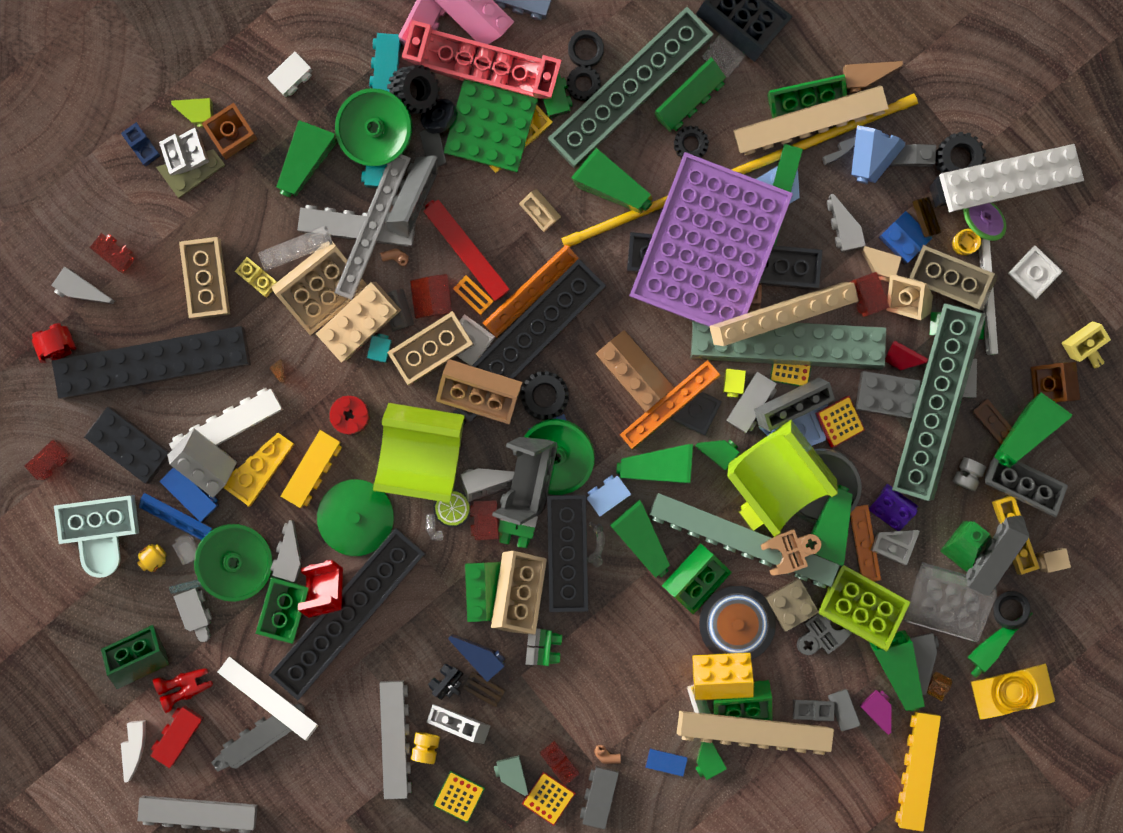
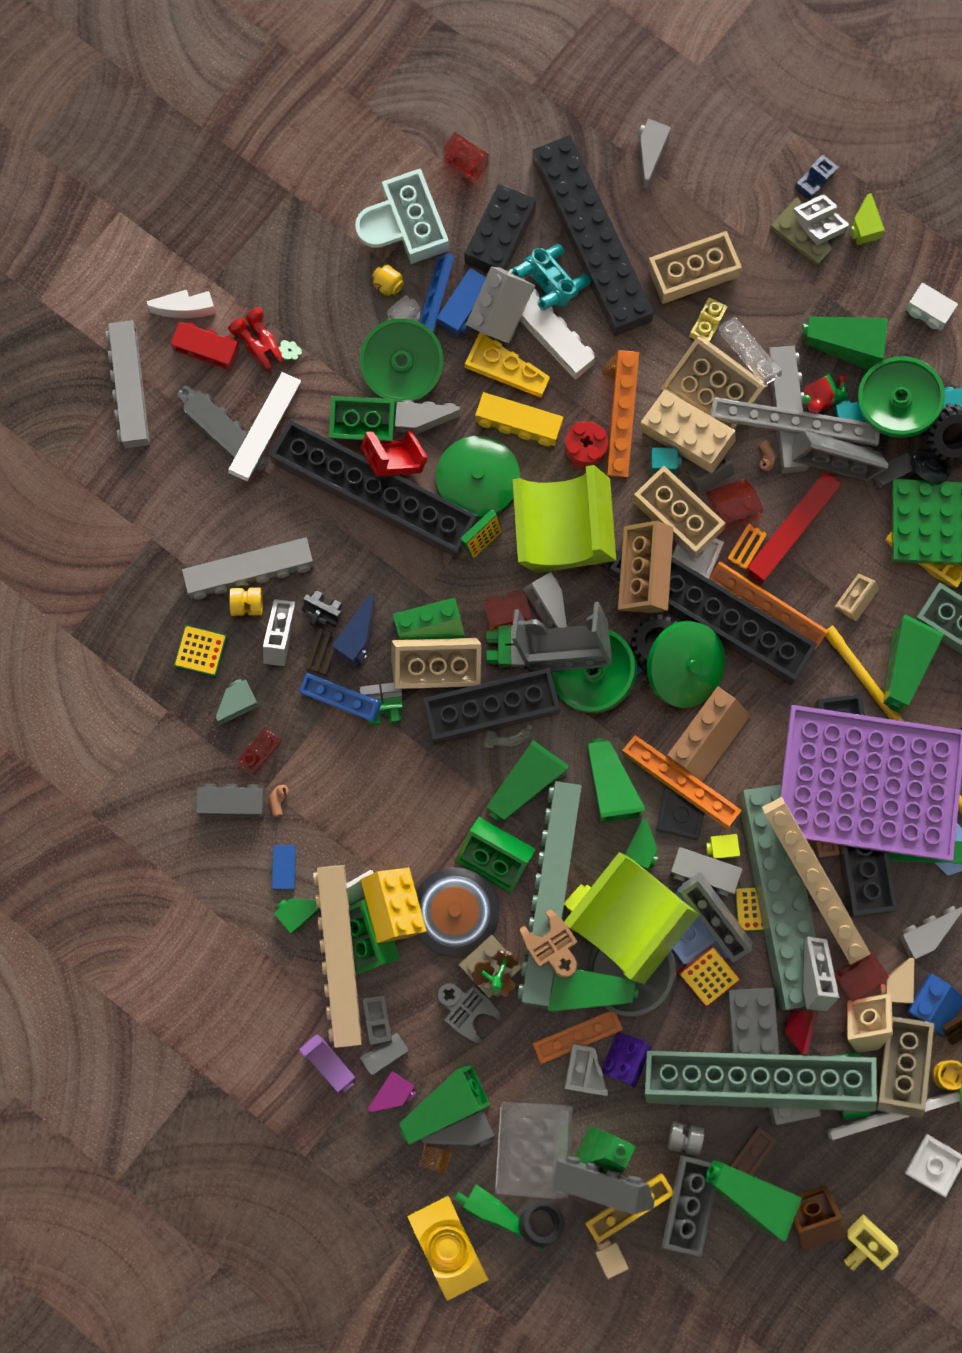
camera: 75 degrees right, 10 degrees down
red brick [32,323,77,363] -> none
clear red brick [89,233,135,274] -> none
dark green slope [101,625,169,689] -> none
clear light blue wheel [169,579,201,594] -> none
light grey hinge [173,588,212,642] -> none
dark orange slope [202,103,257,160] -> none
clear arm [426,514,443,542] -> none
lime tile [433,489,472,527] -> none
yellow tile [522,771,575,826] -> none
light blue brick [587,475,631,517] -> none
lime slope [818,565,910,651] -> none
yellow brick [896,711,941,831] -> none
none -> plant [279,340,302,360]
none -> blue tile [299,672,382,722]
none -> medium lavender arch [299,1034,356,1093]
none -> tile [461,510,503,560]
none -> reddish brown plant [471,950,519,997]
none -> teal piece [511,244,590,311]
none -> orange plate [606,350,639,478]
none -> green dish [647,621,725,708]
none -> red piece [802,374,848,414]
none -> light grey slope [803,937,839,1011]

